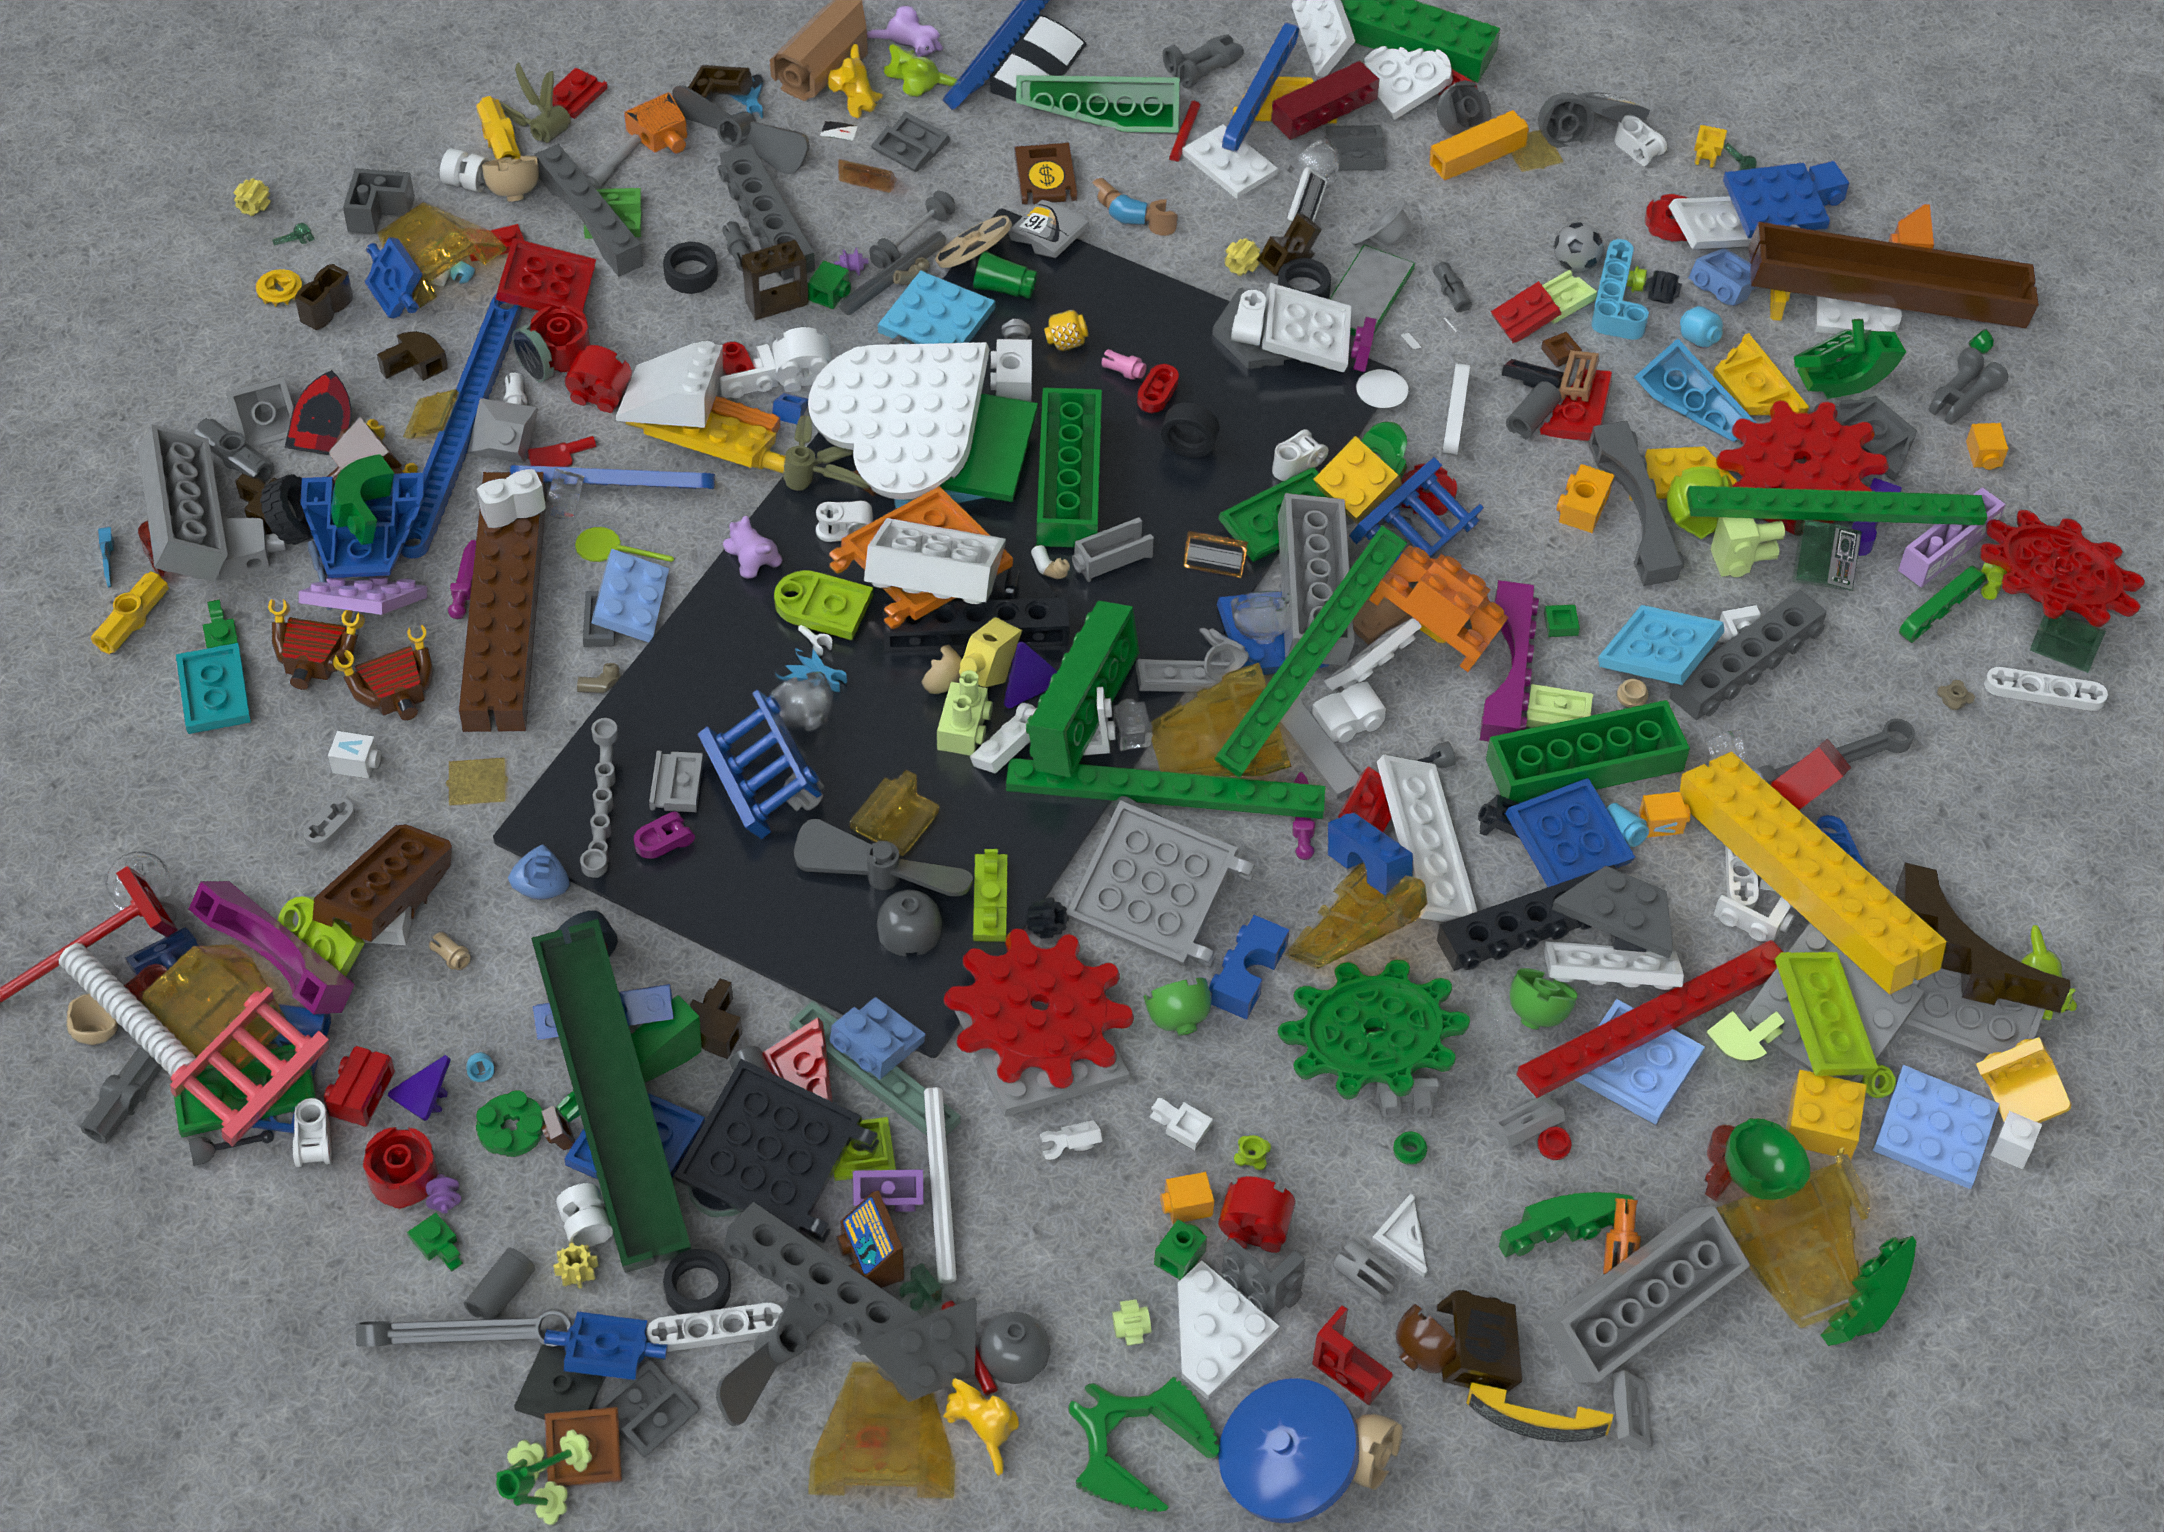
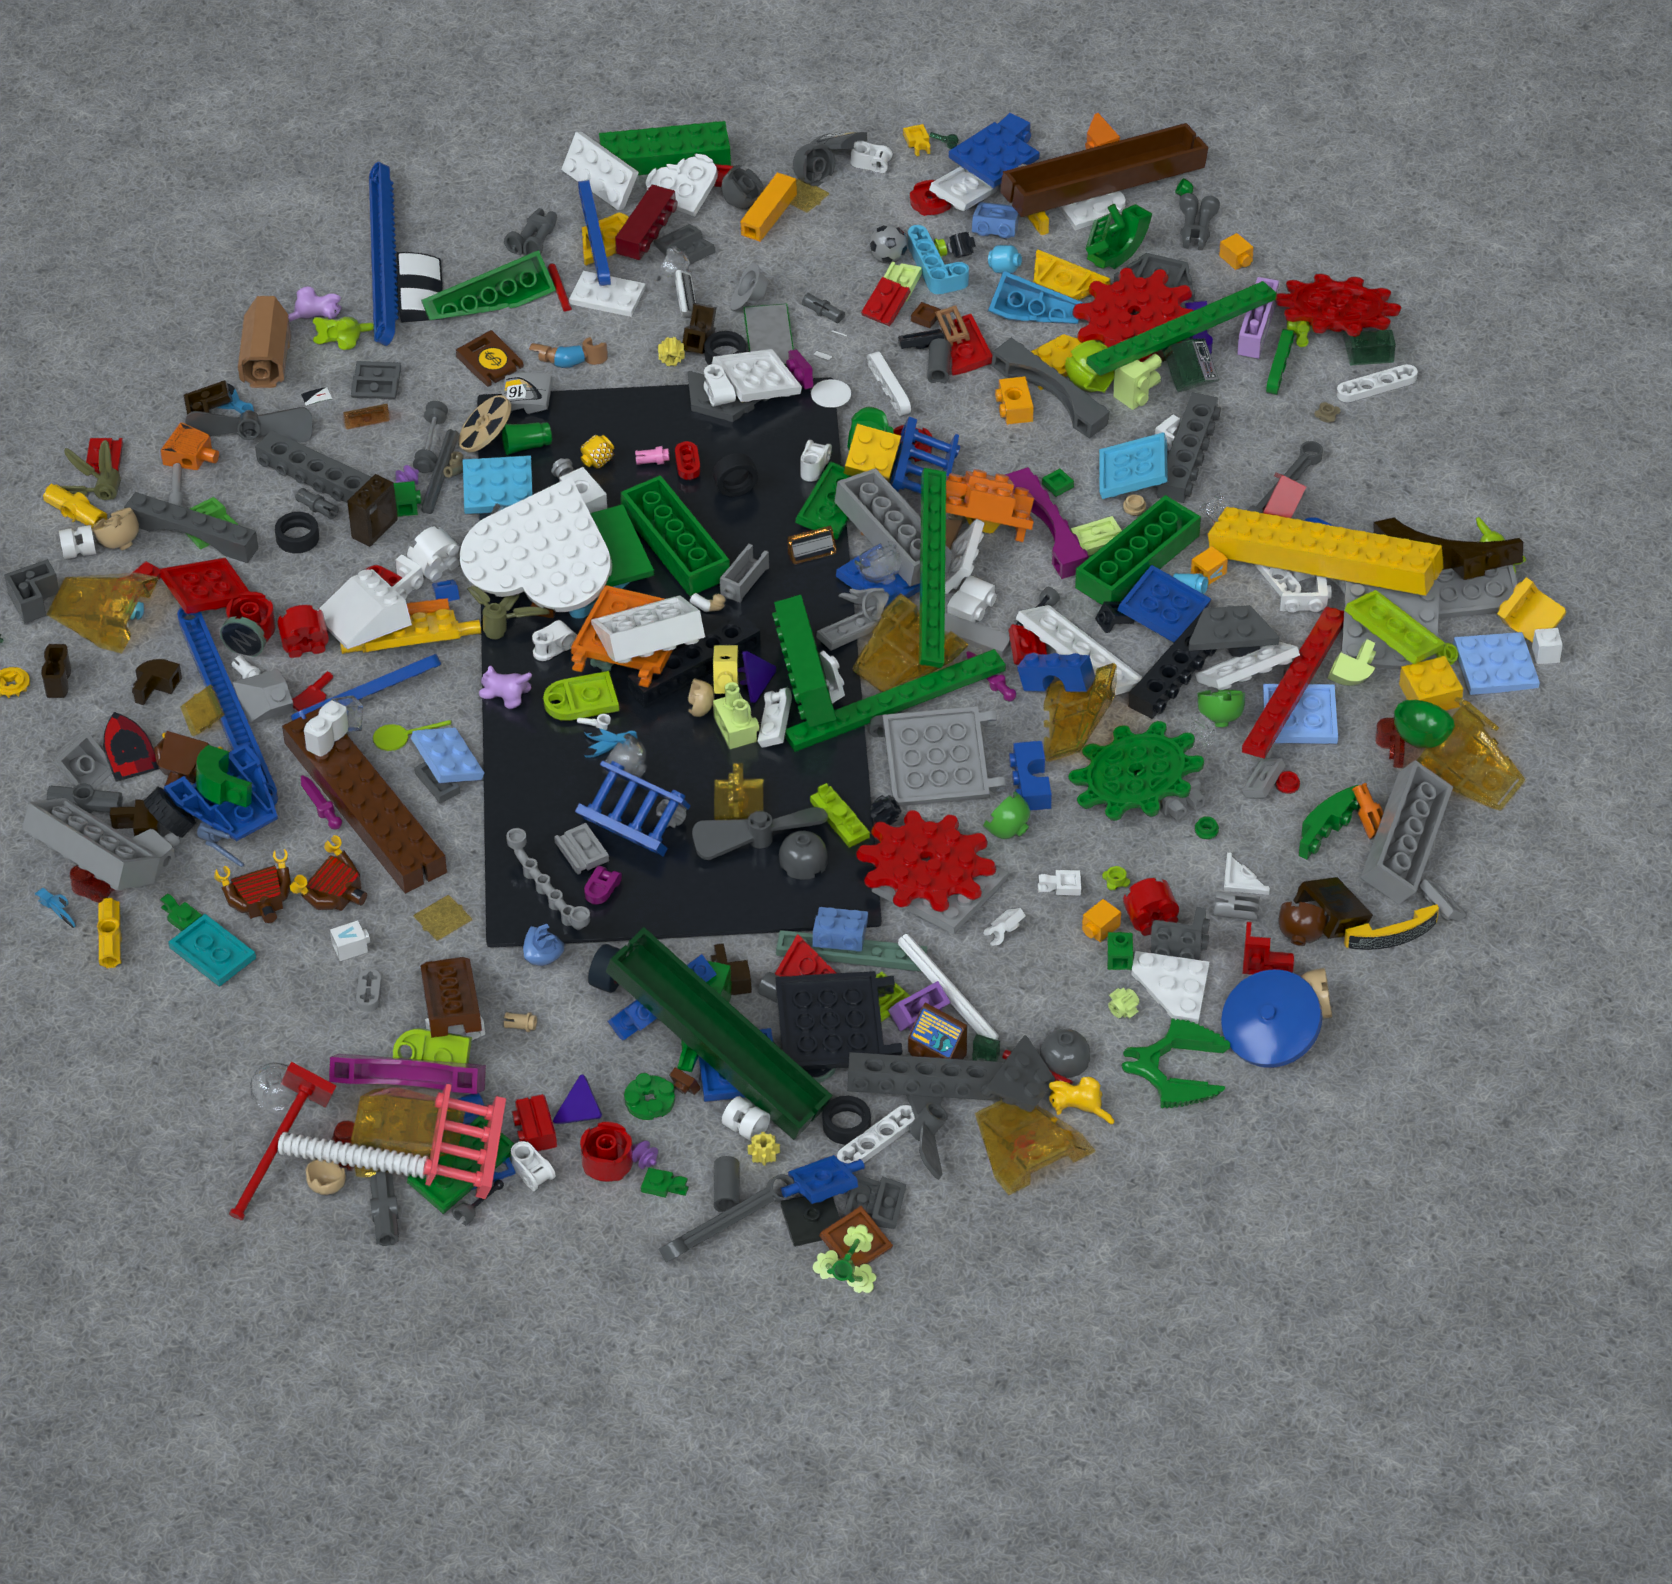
camera: 30 degrees left, 5 degrees down
dark blue plate [125,927,200,995] -> none
lavender plate [299,576,427,615] -> none
blue plate [365,237,423,318] -> none
medium azure hinge [466,1052,494,1082] -> none
dark tan arm [577,663,621,693] -> none
yellow animal [828,44,883,119] -> none
clear brick [1113,699,1152,751] -> none
green slope [1820,1236,1917,1346] -> none

